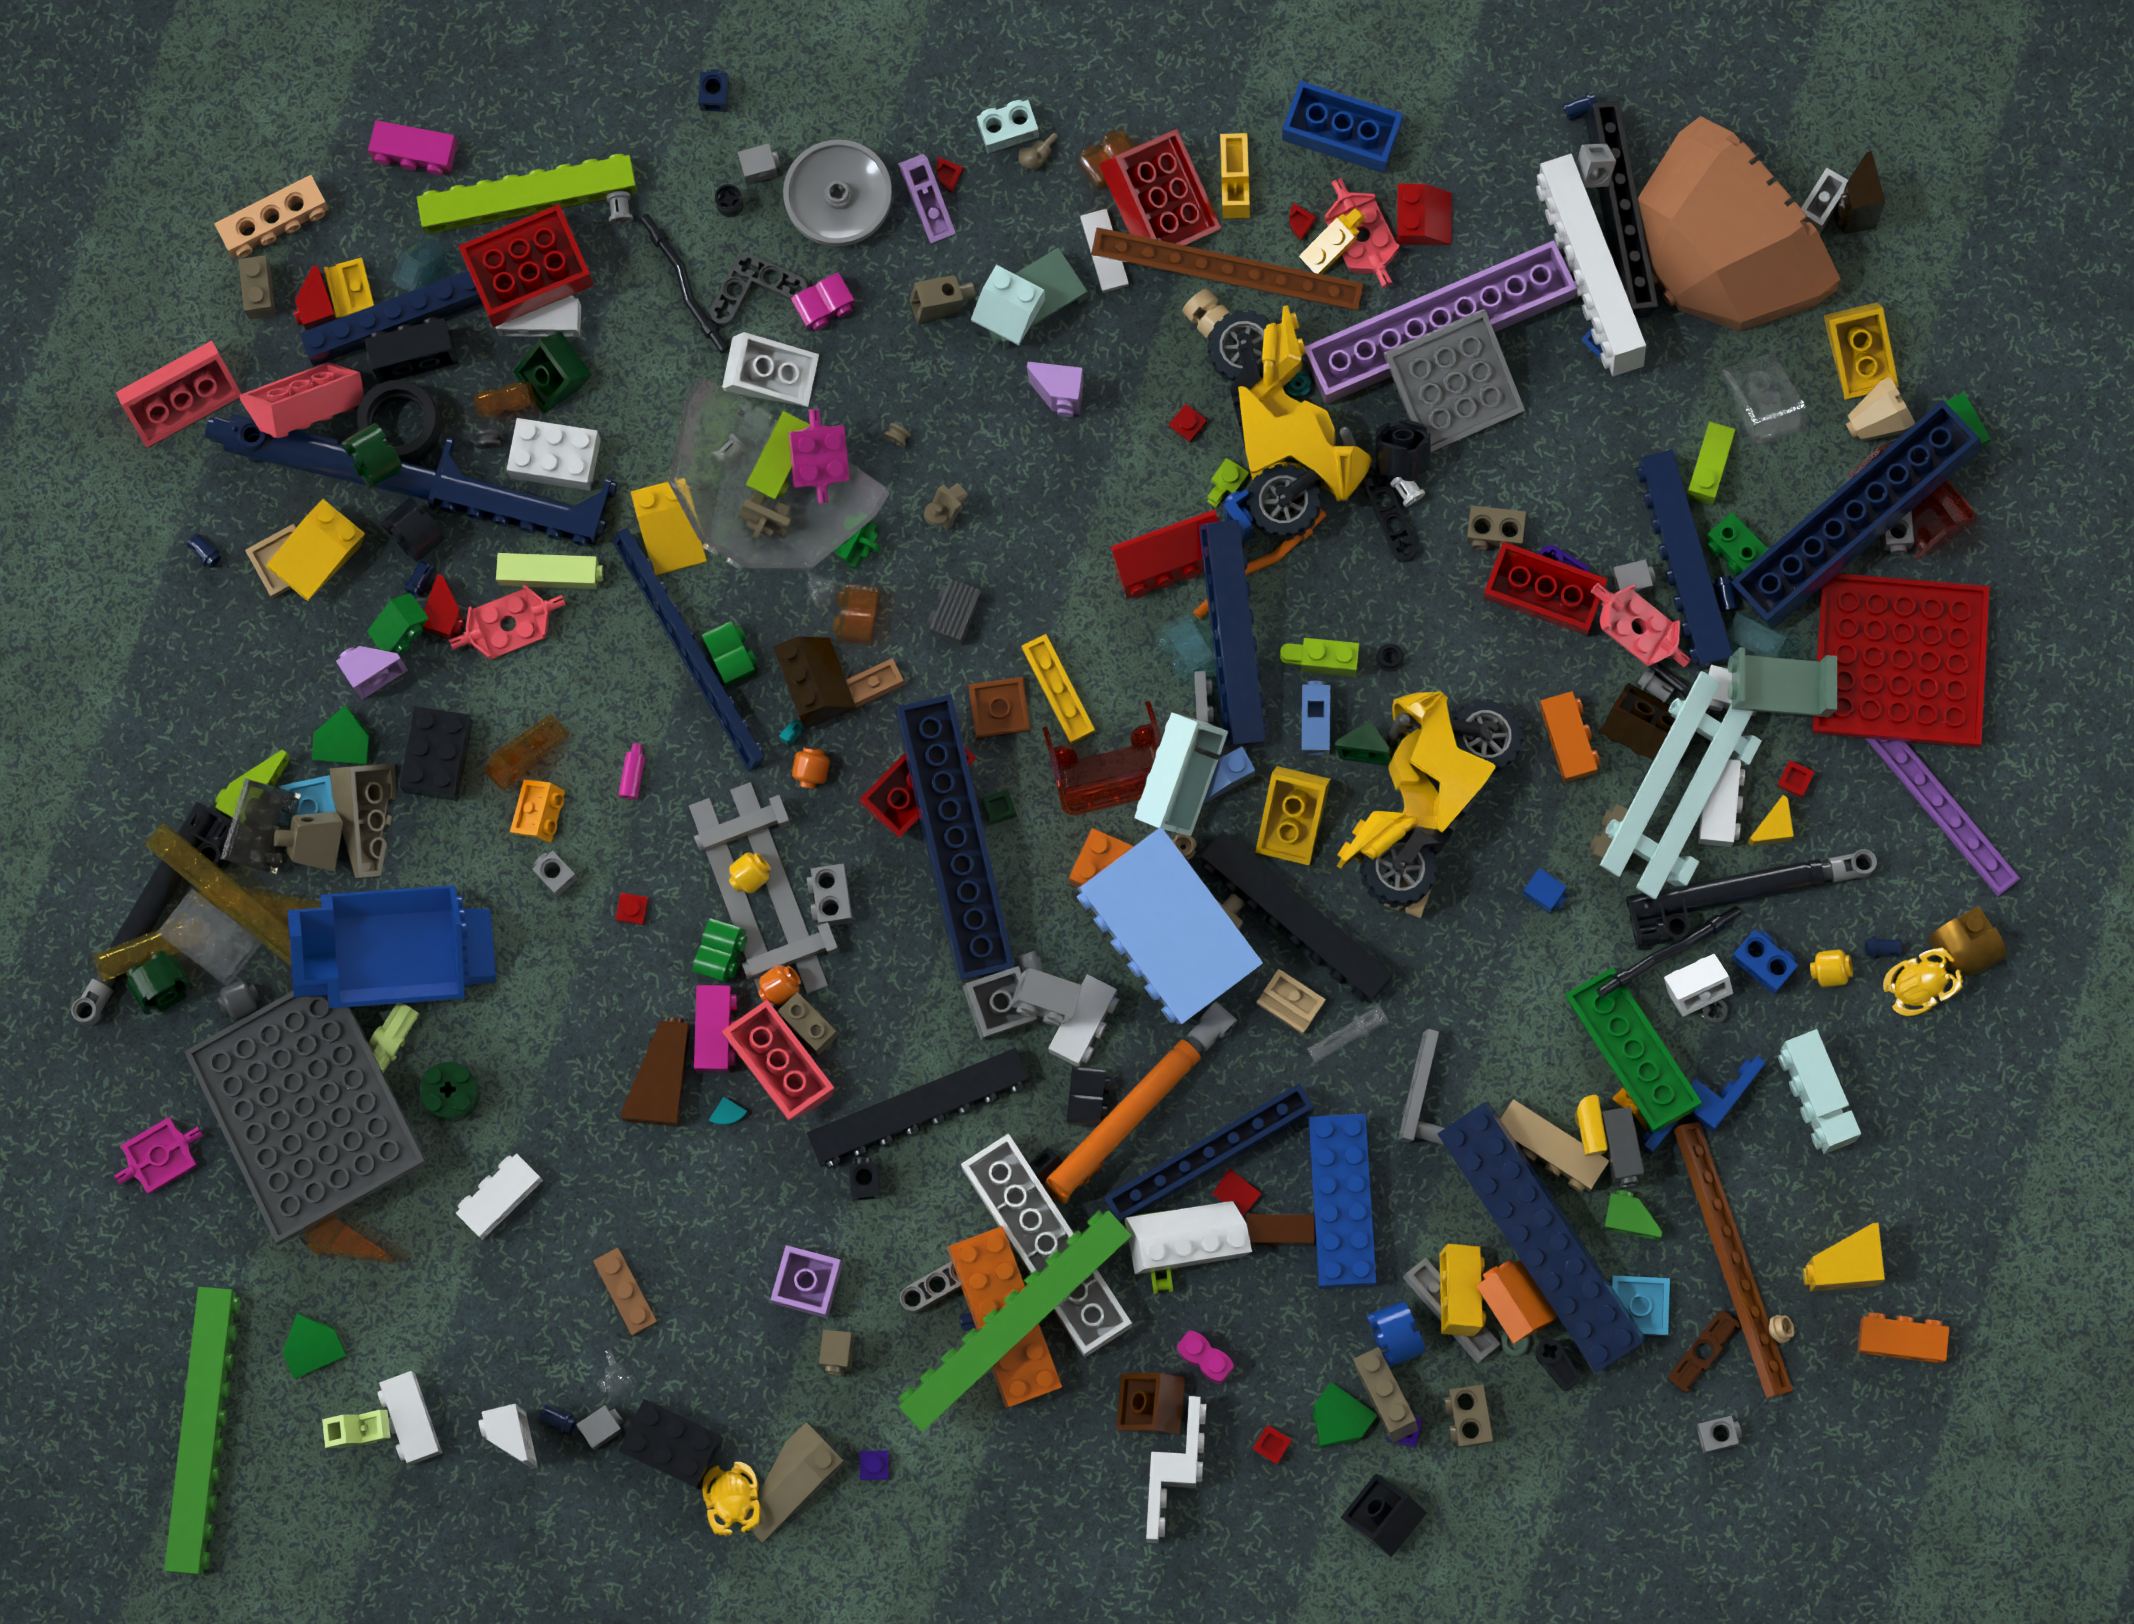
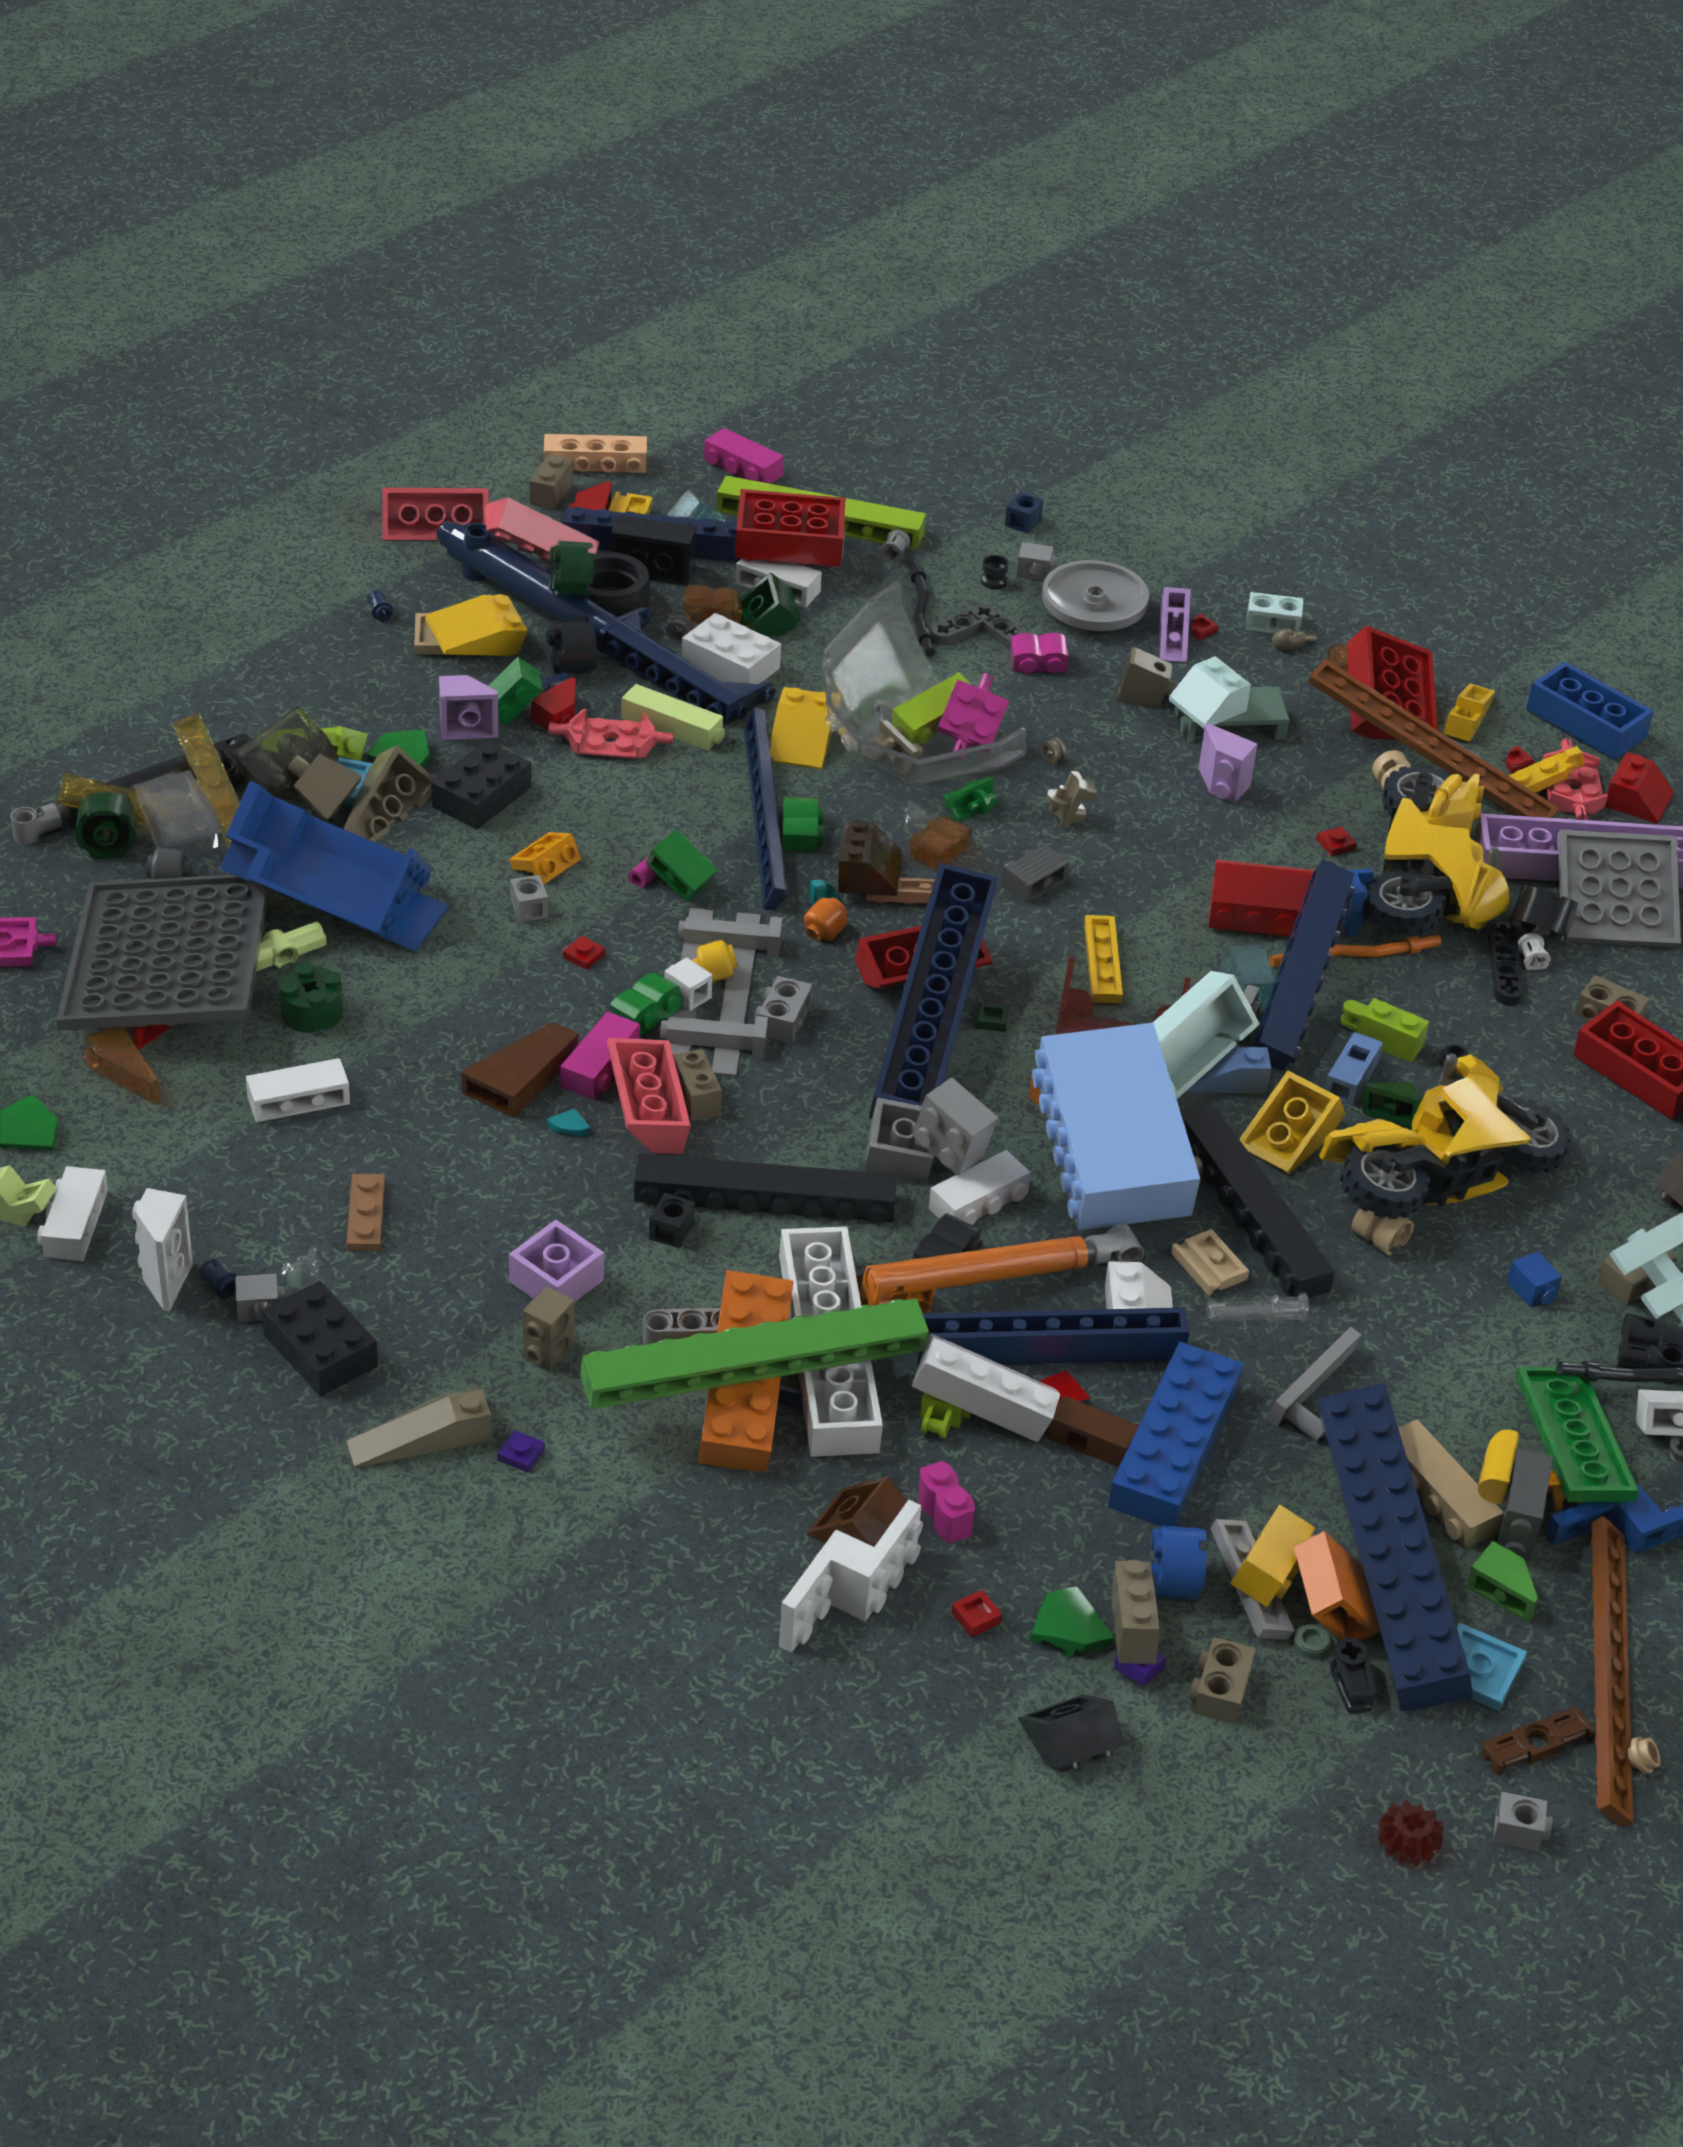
camera: 15 degrees right, 35 degrees down
clear orange slope [484,714,569,791] -> none
yellow shield [702,1462,761,1536] -> none
white slope [722,332,819,407] -> none
orange head [758,965,801,1006] -> none
dark orange tile [968,677,1031,739] -> none
white tile [1080,209,1129,293] -> none
orange brick [1539,691,1600,784] -> none
none -> lime plate [316,726,368,761]
none -> green brick [645,829,718,902]
none -> white brick [664,957,712,1012]
none -> white slope [1105,1261,1173,1309]
none -> clear red gear [1378,1799,1444,1867]

